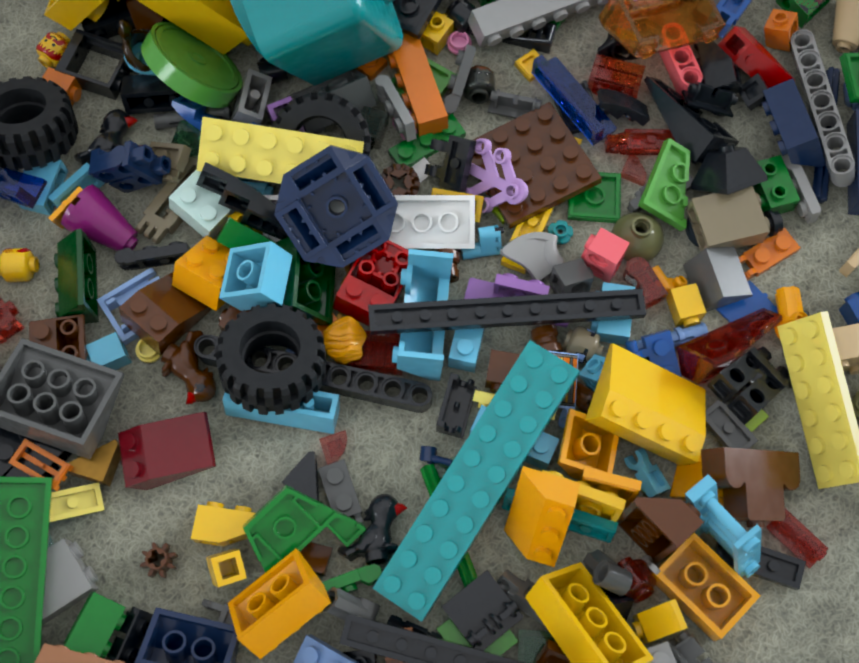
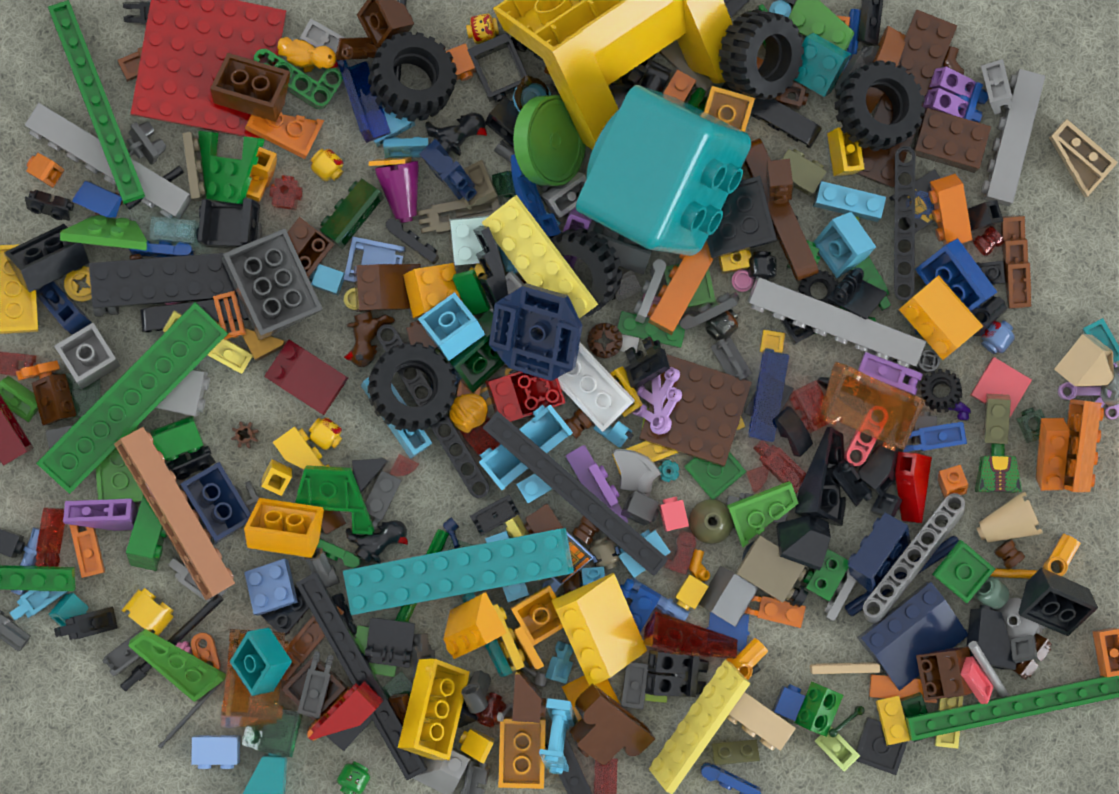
camera: 40 degrees right, 15 degrees up
none -> yellow head [308,417,343,450]

